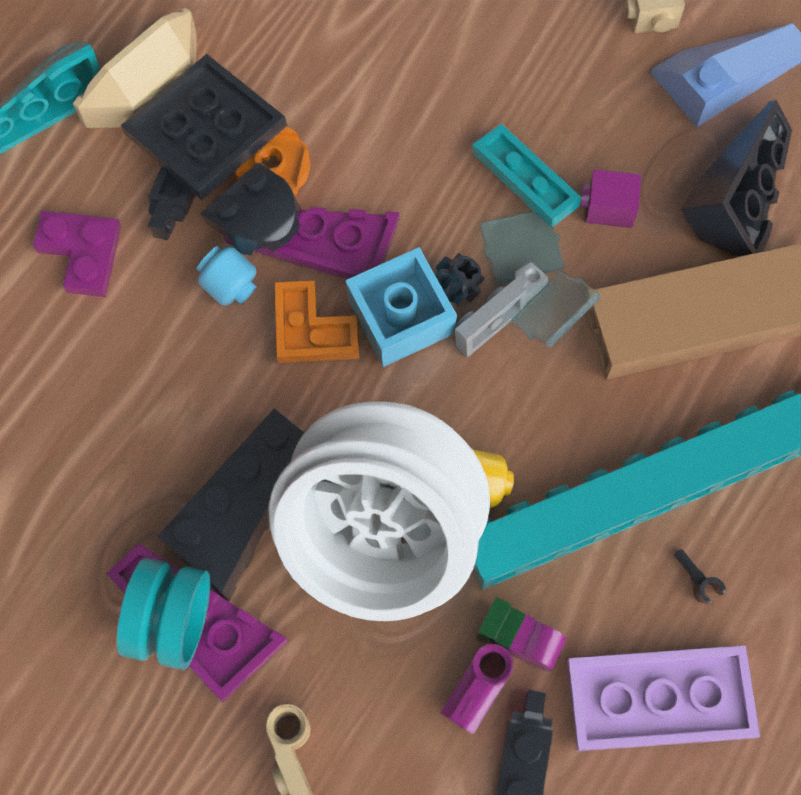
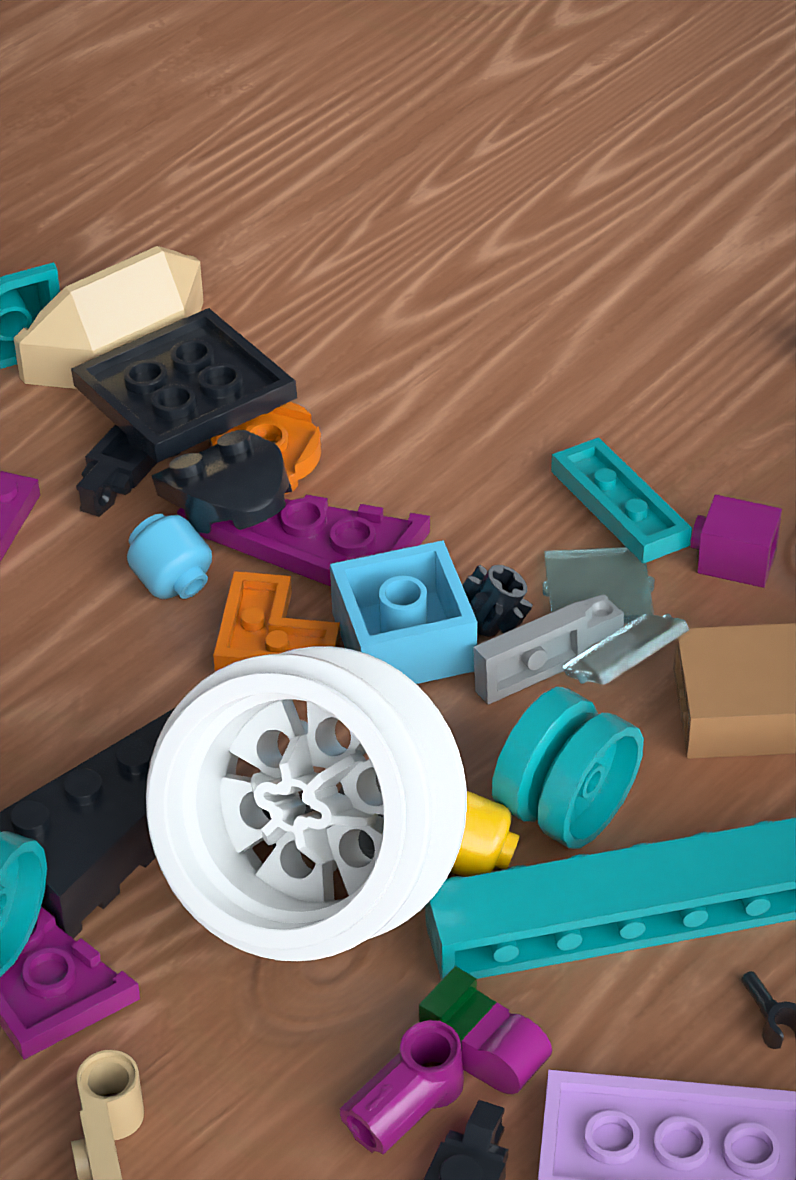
camera: 10 degrees right, 25 degrees down
none -> teal wheel [492,687,644,849]

